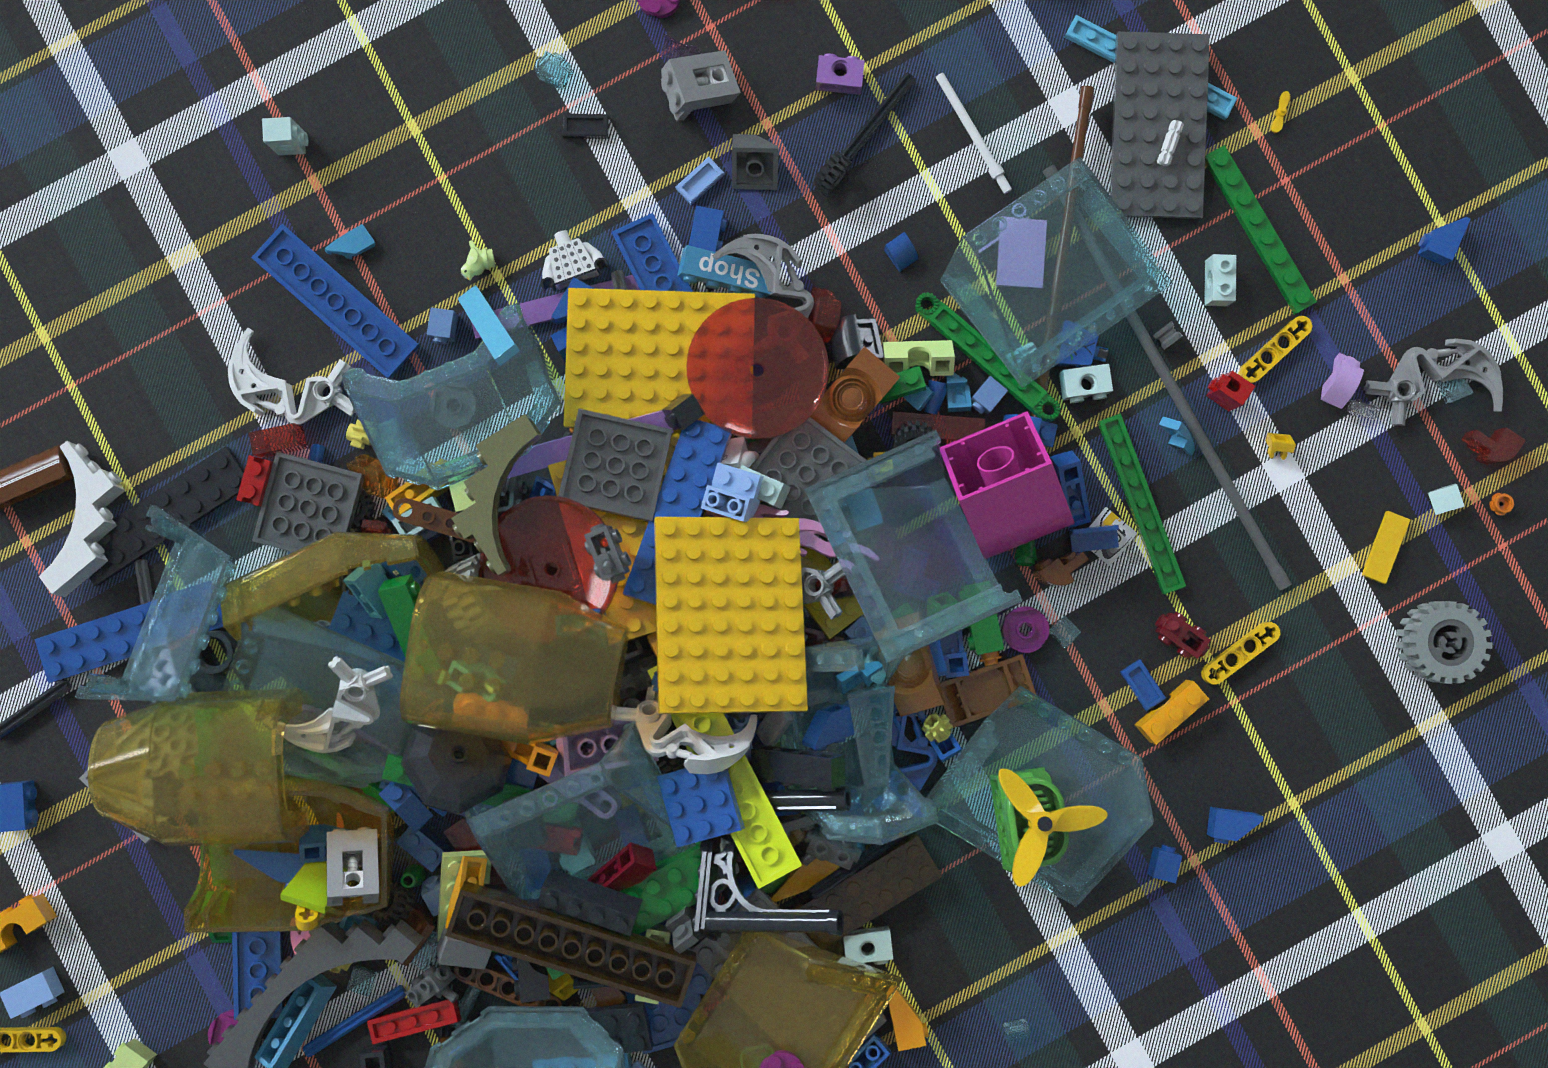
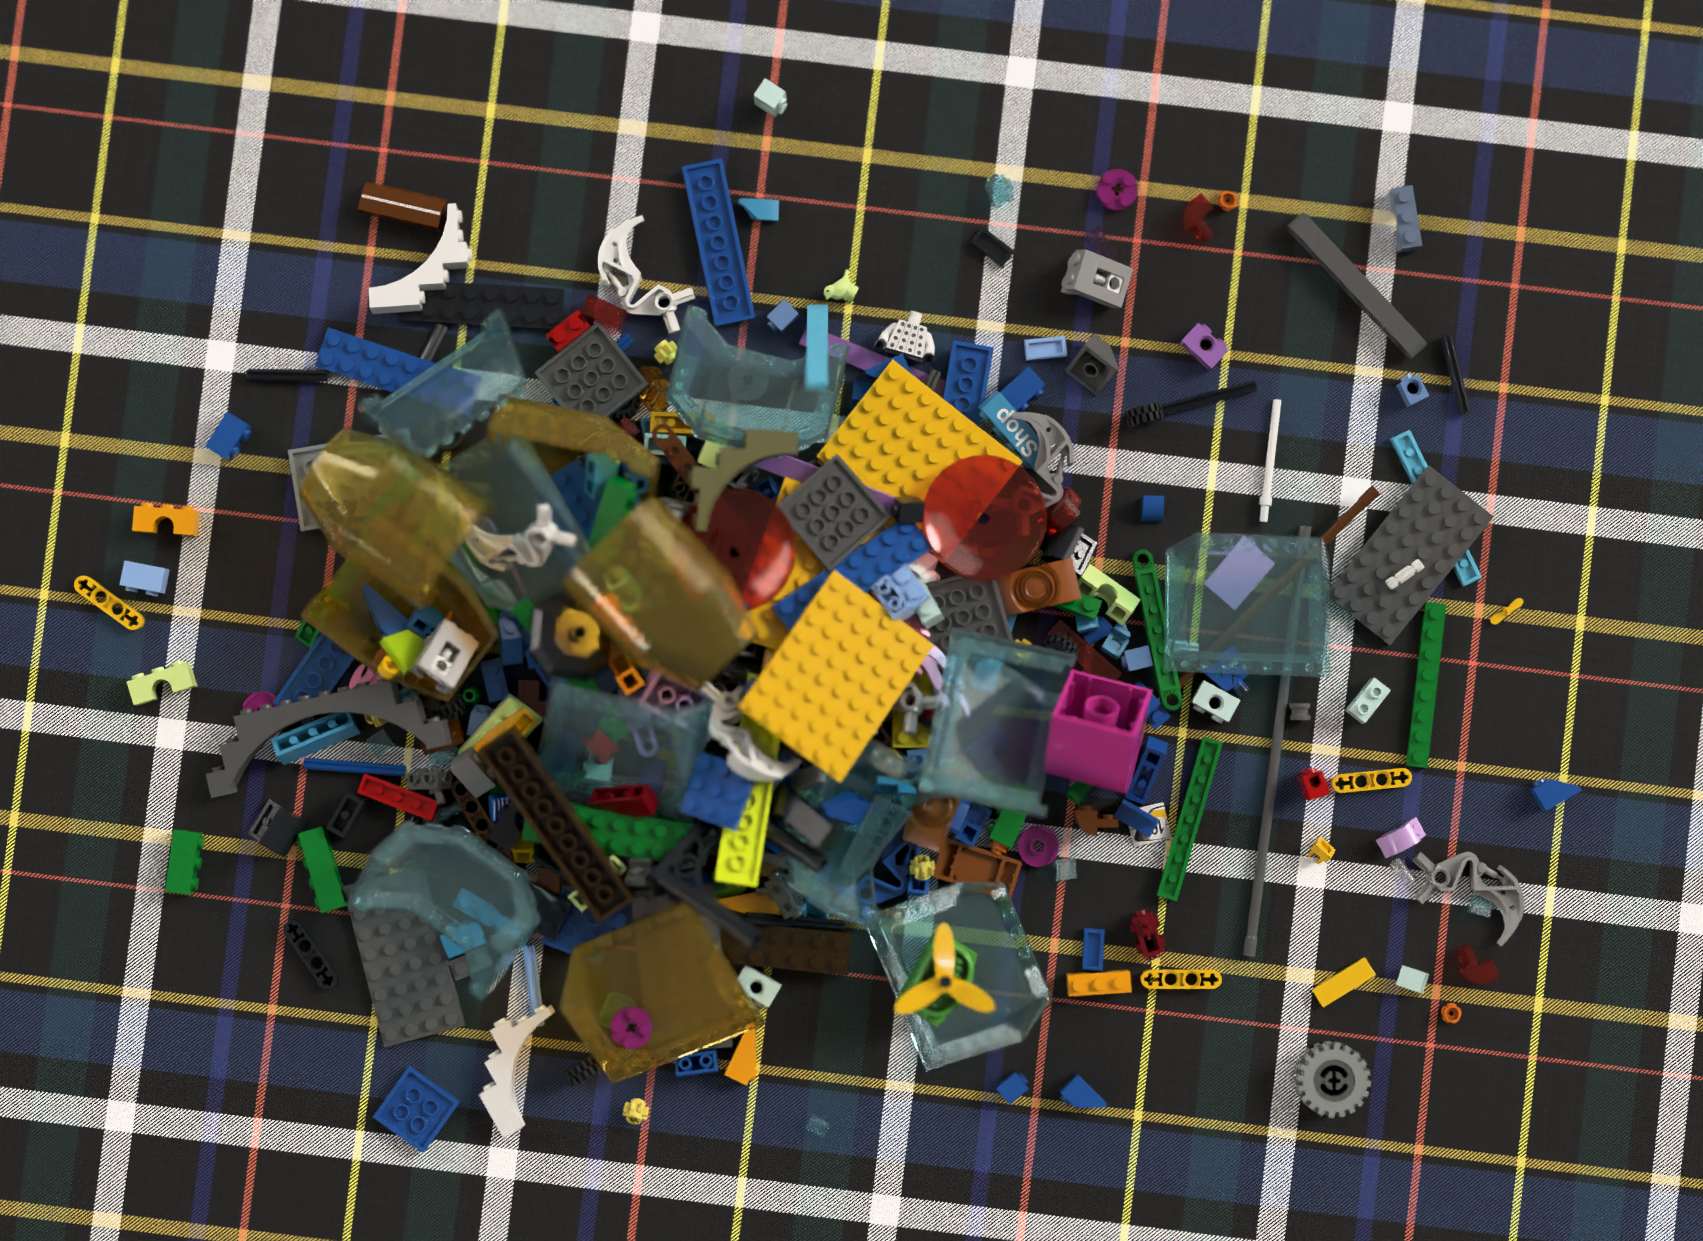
camera: 40 degrees right, 0 degrees up
black brick [537,869,643,936] -> none
dark grey brick [584,523,631,584] -> none
dark azure slope [1159,417,1195,456] -> none

